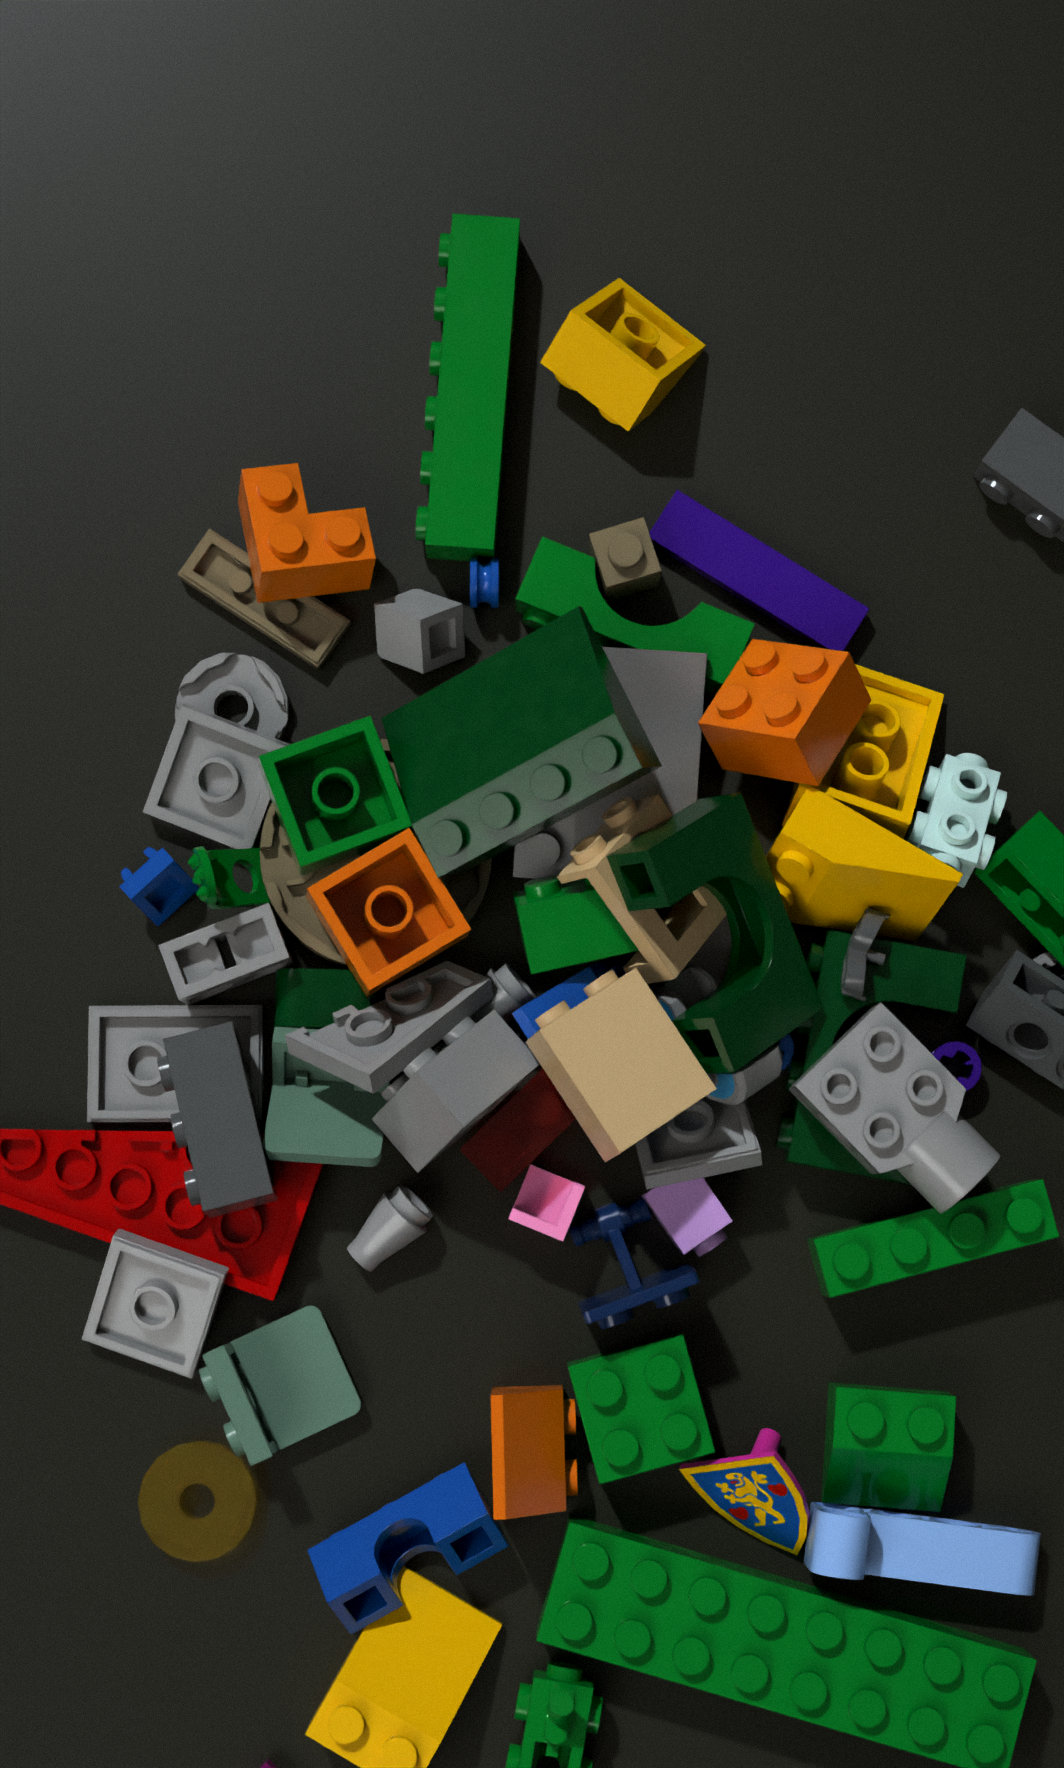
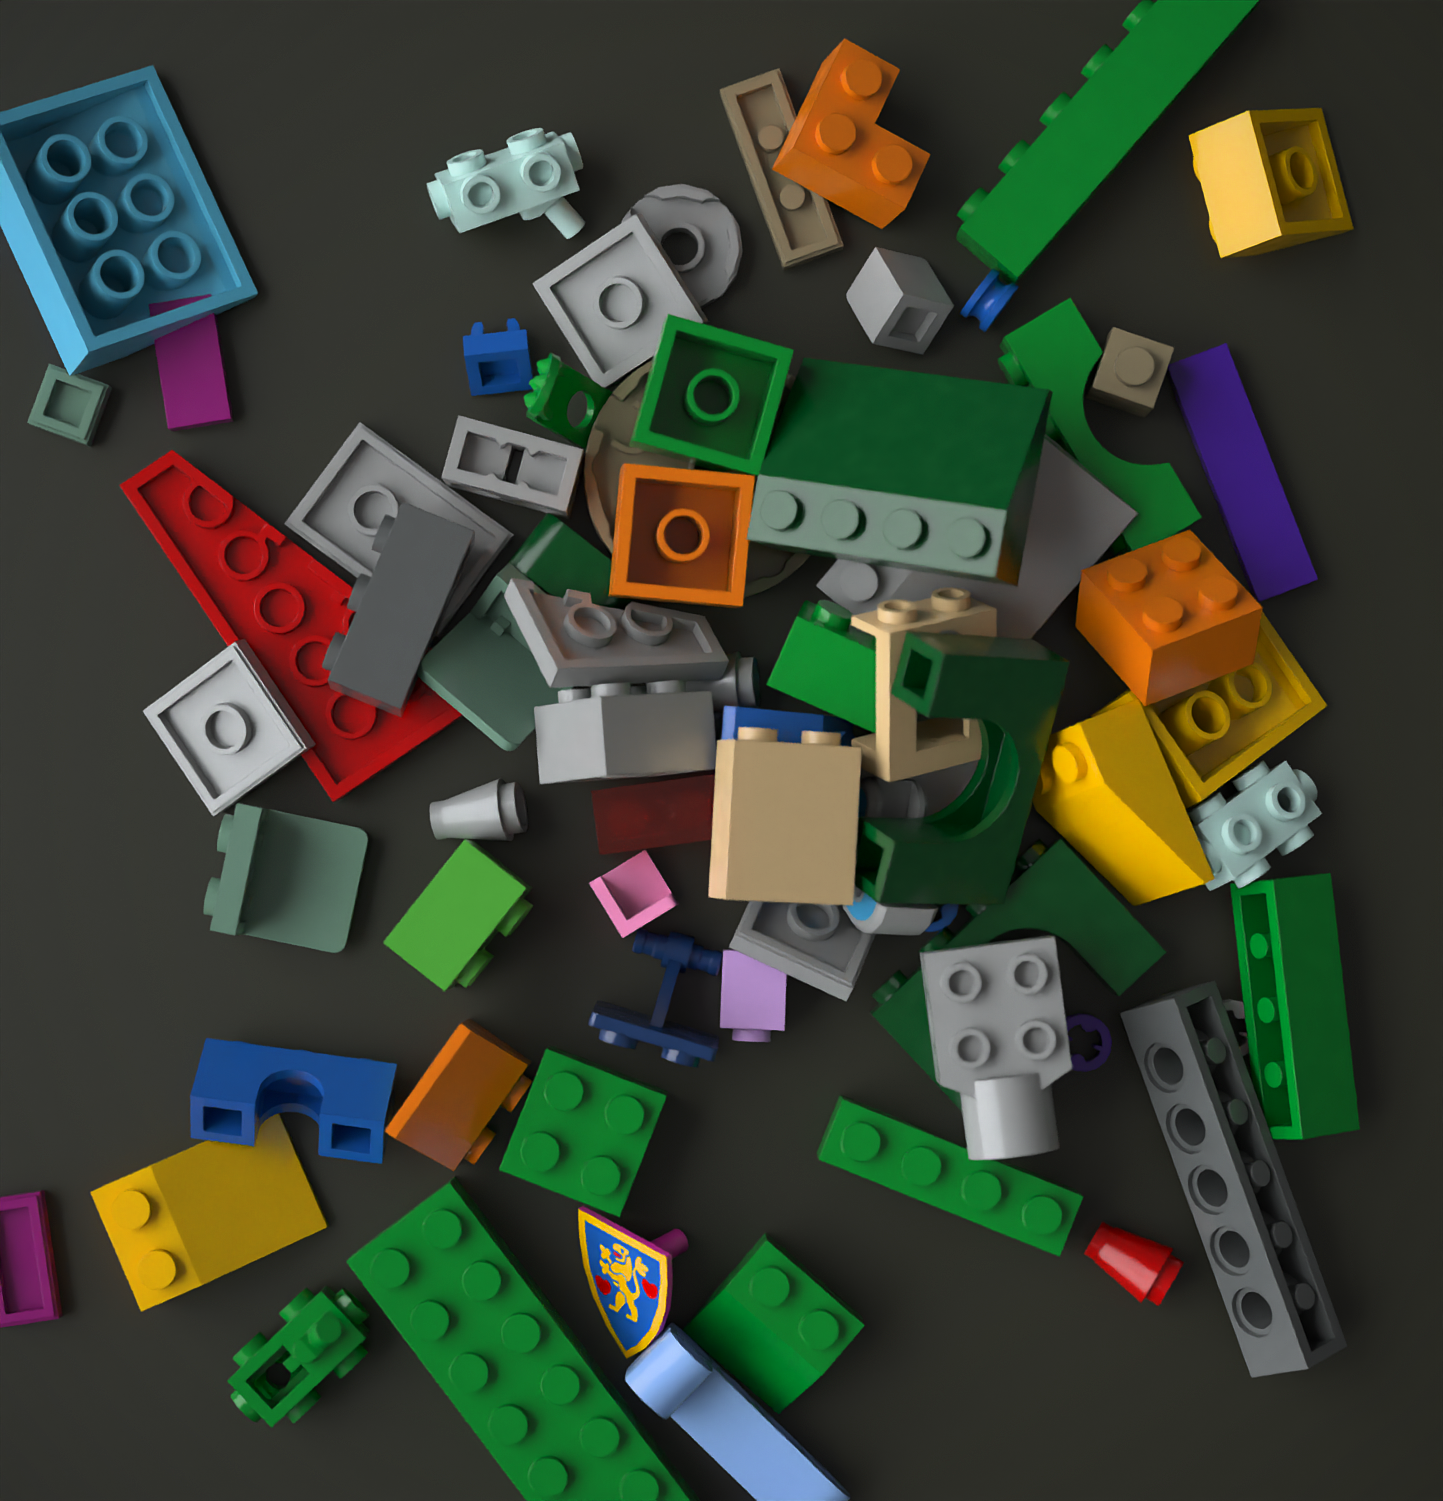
camera: 35 degrees right, 5 degrees up
clear yellow tile [138,1440,258,1562] -> none
dark grey piece [840,908,891,1002] -> none
none -> bright green brick [383,839,533,991]
none -> light aqua brick [426,128,585,239]

